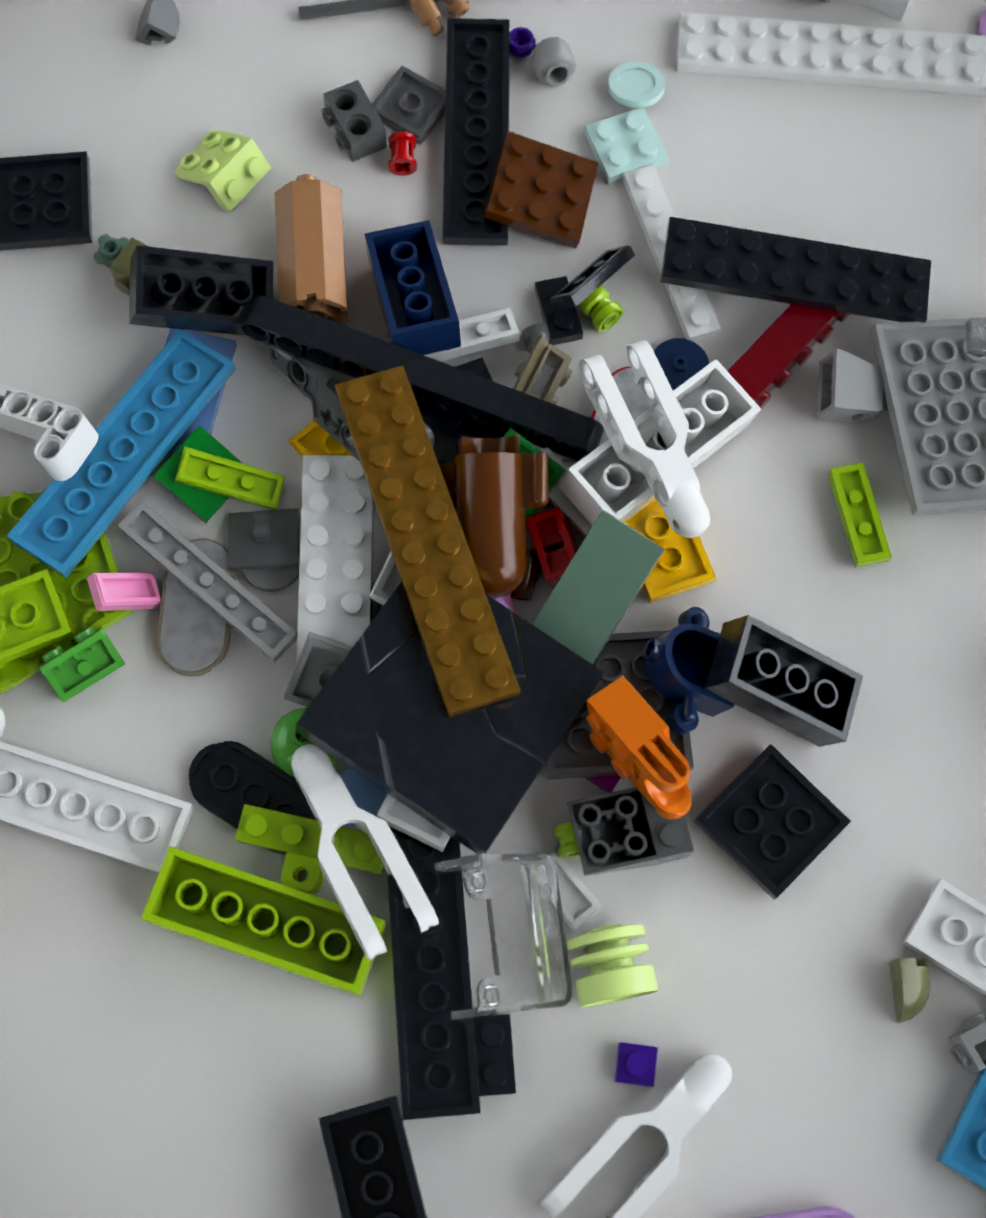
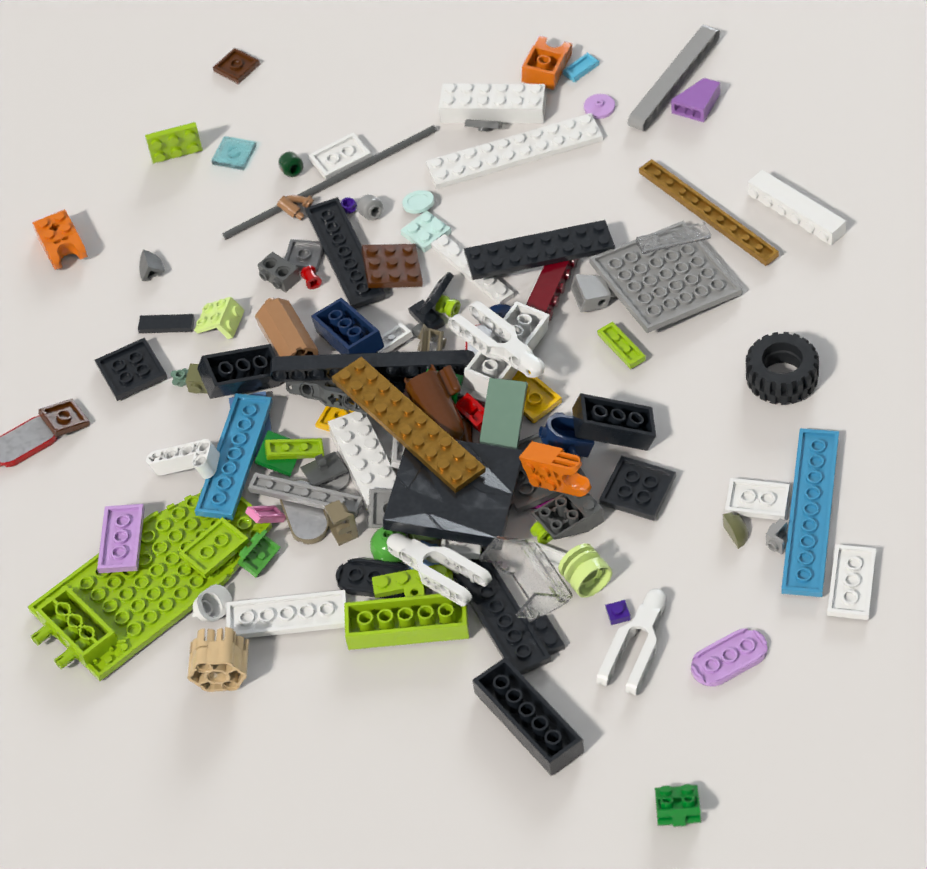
camera: 10 degrees left, 20 degrees down
none -> black tile [138,314,195,333]
none -> dark tan window [324,500,359,546]

